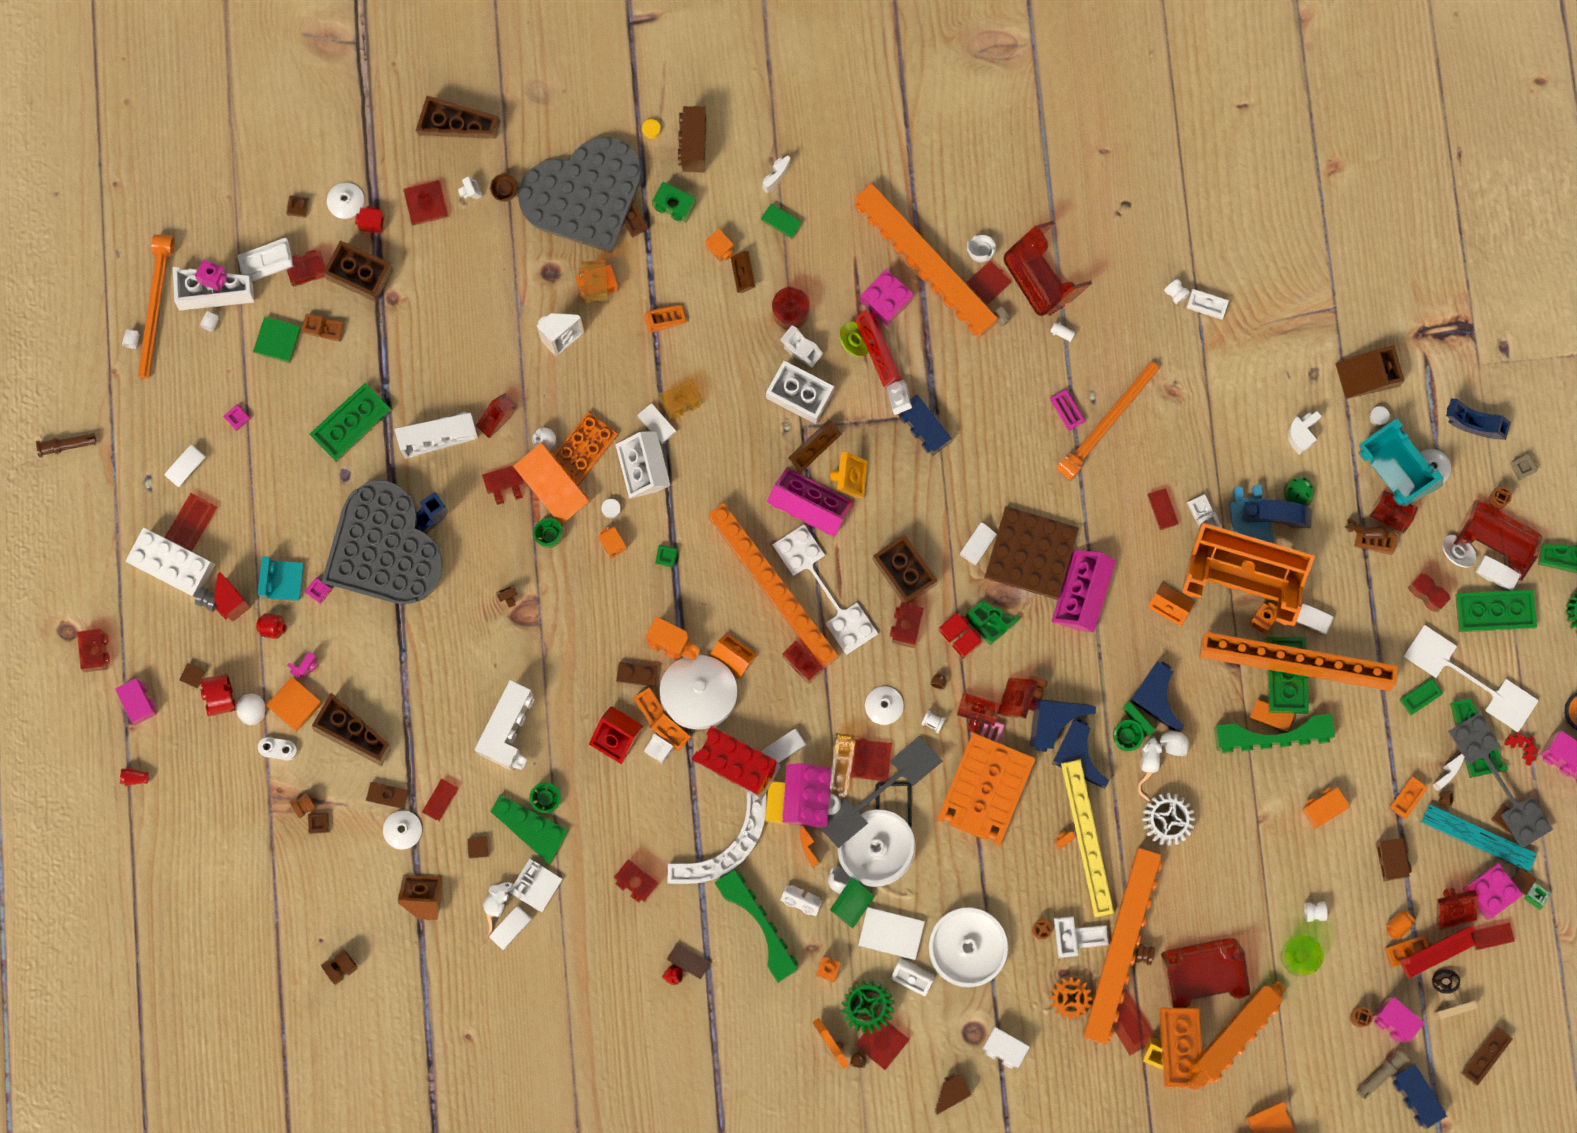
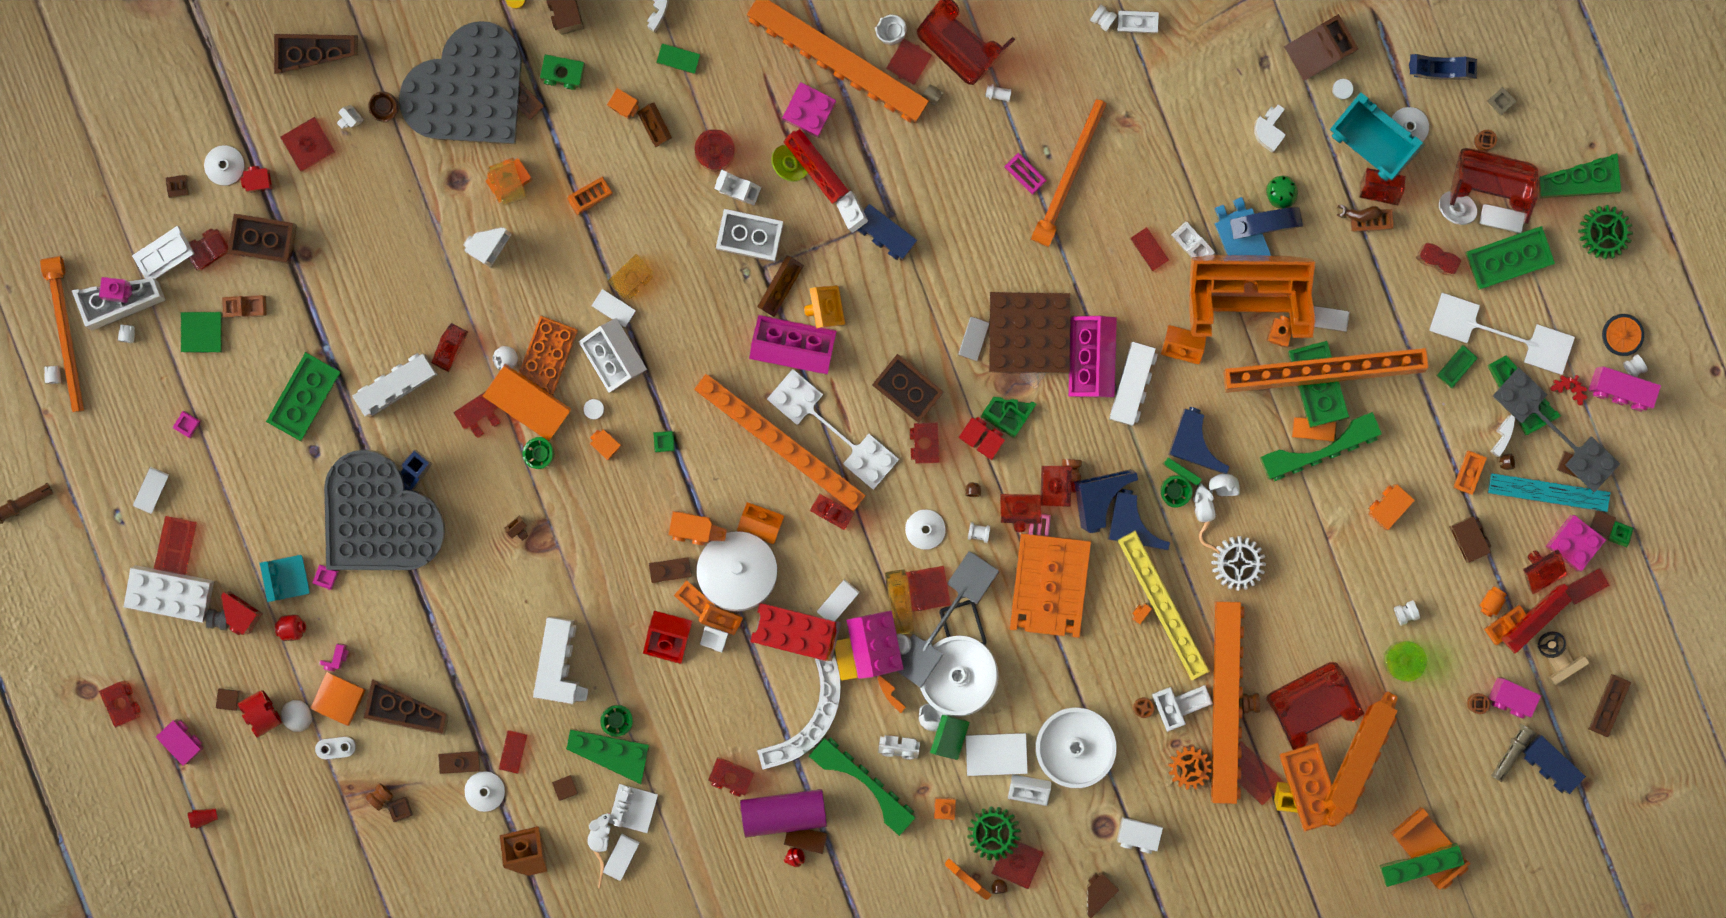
camera: 15 degrees left, 10 degrees up
none -> magenta piece [740,789,827,838]
none -> white brick [1109,342,1158,426]

